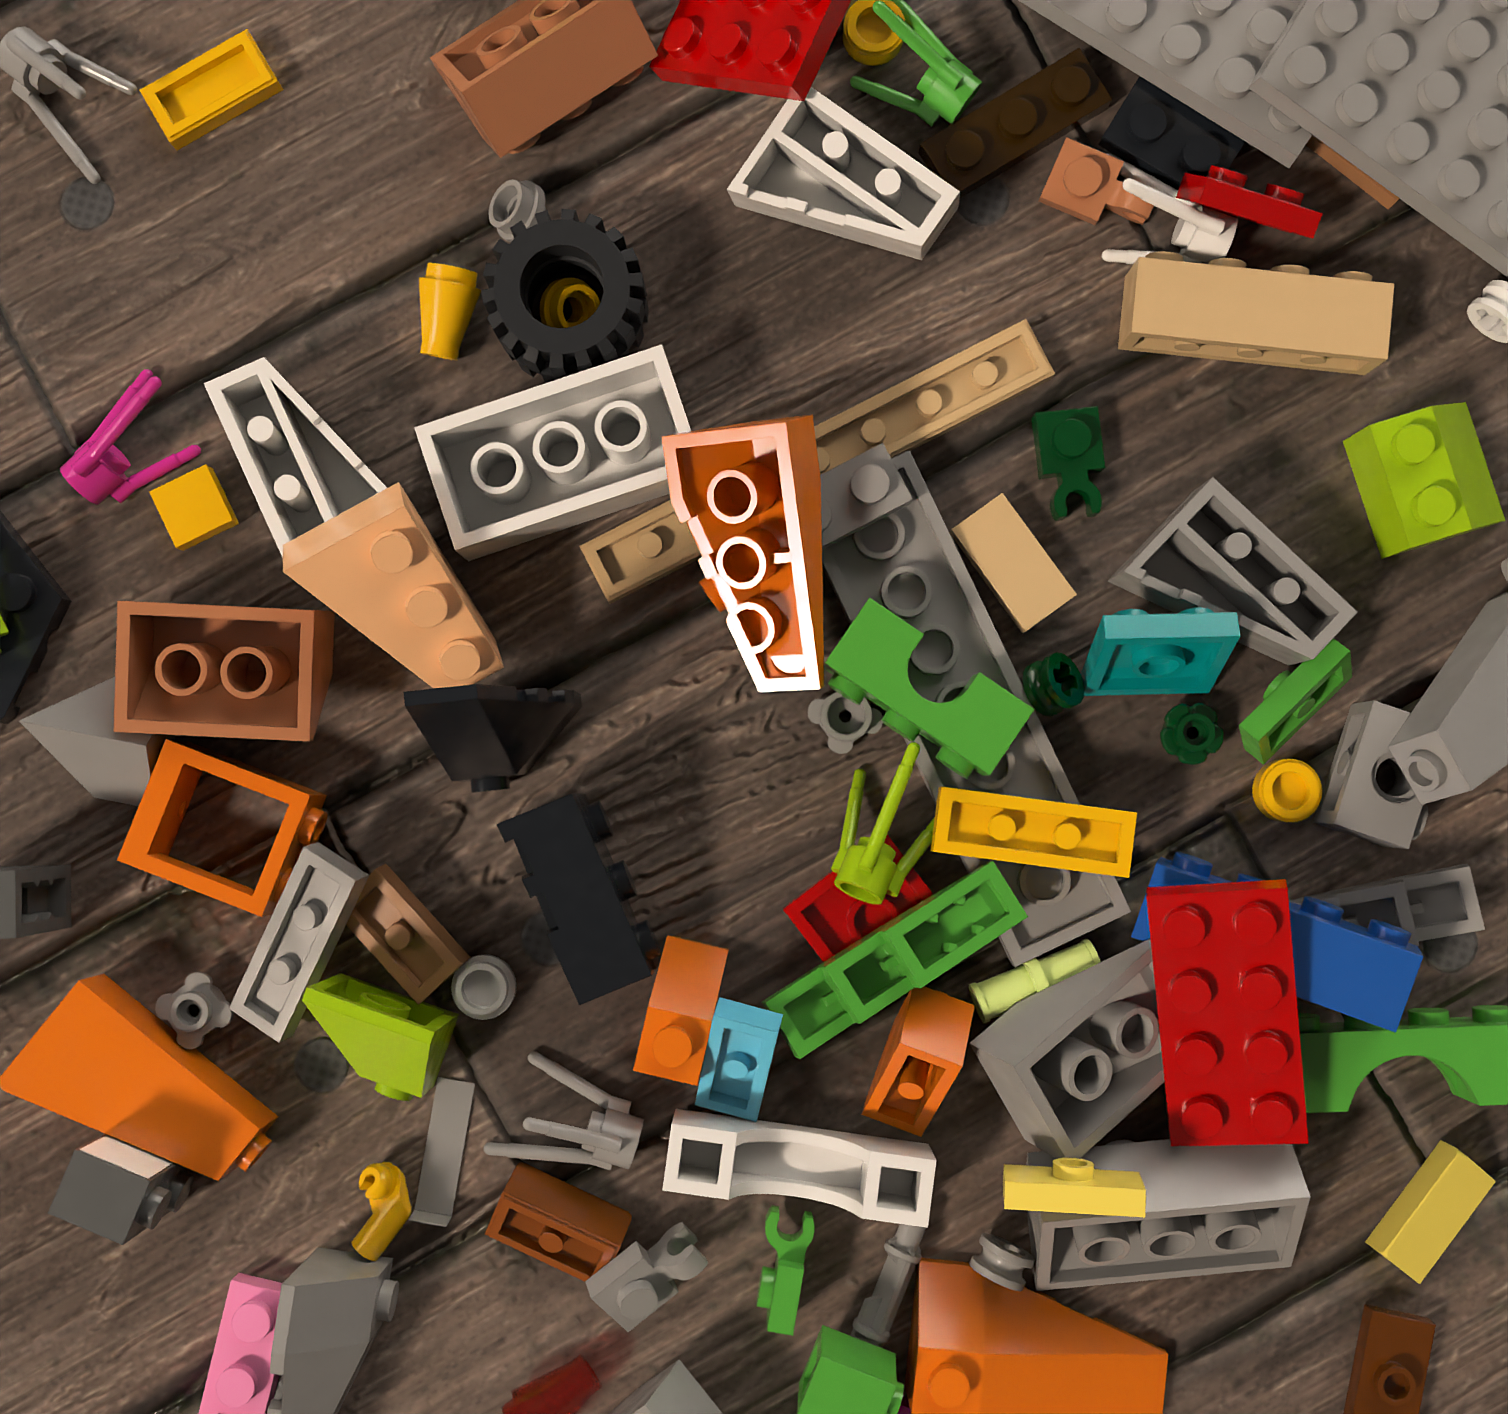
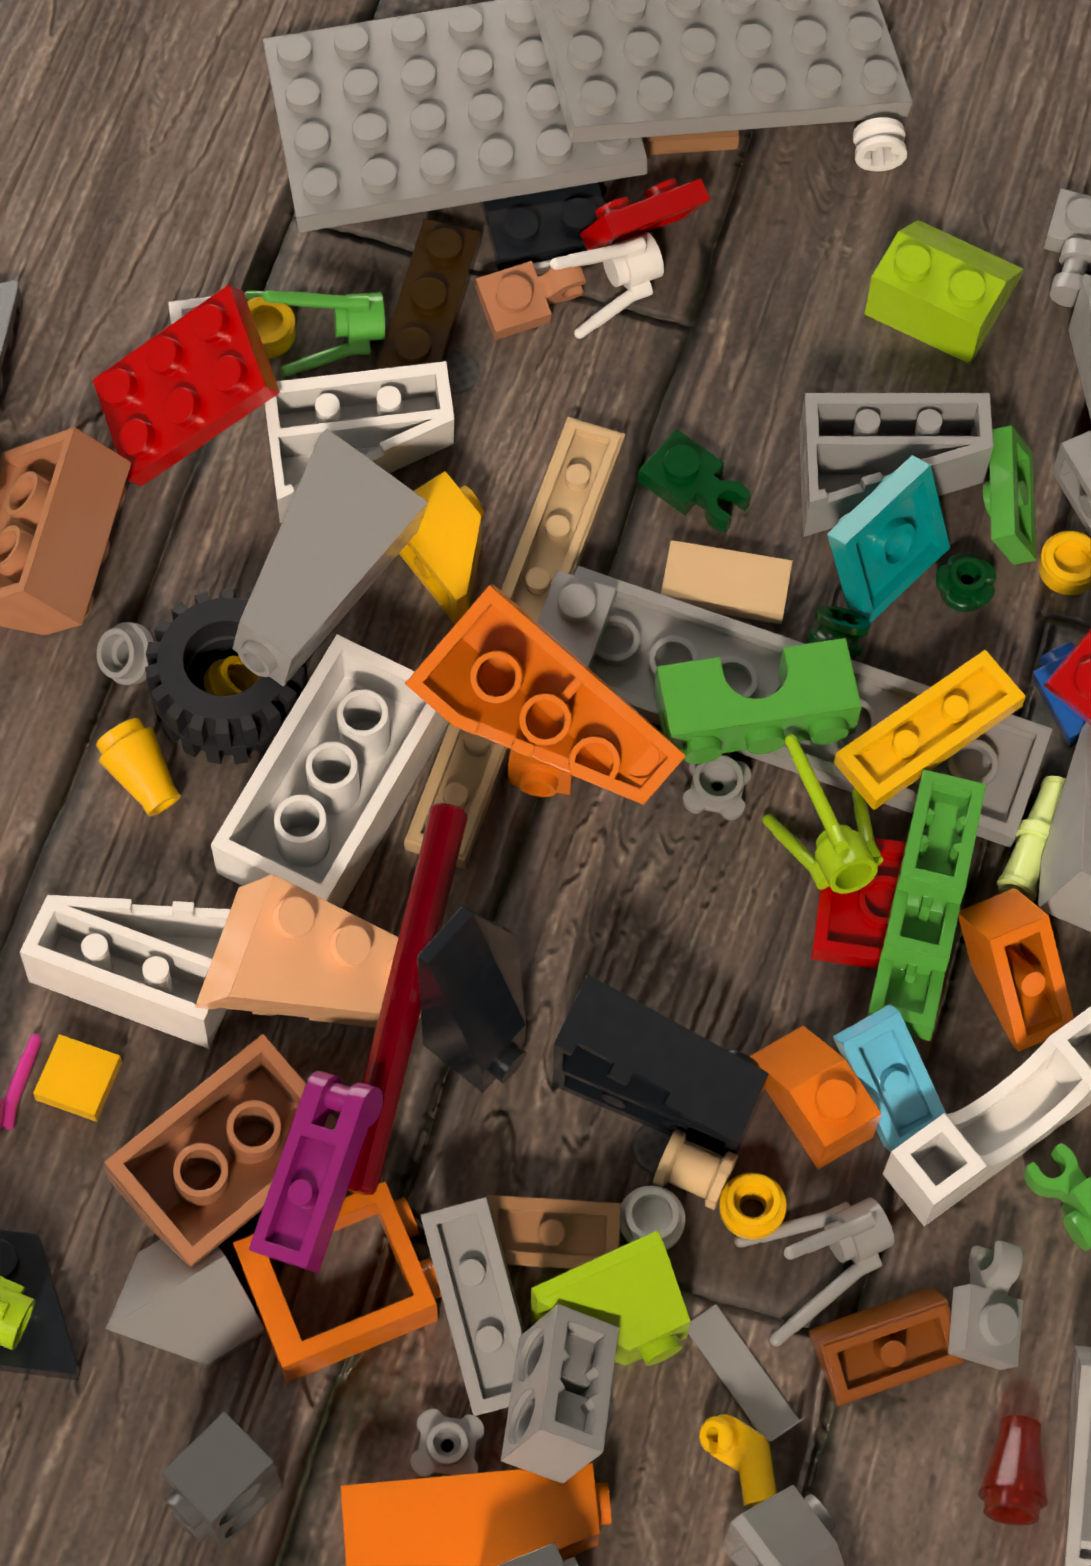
camera: 50 degrees left, 20 degrees down
tan brick [1118,251,1394,375] -> none
none -> light grey slope [232,428,428,687]
none -> magenta plate [248,1071,383,1274]
none -> dark red axle [347,803,468,1195]
none -> yellow slope [399,471,484,624]
none -> light grey brick [501,1304,619,1484]
none -> tan bush [653,1128,738,1210]
none -> yellow plate [719,1173,787,1240]

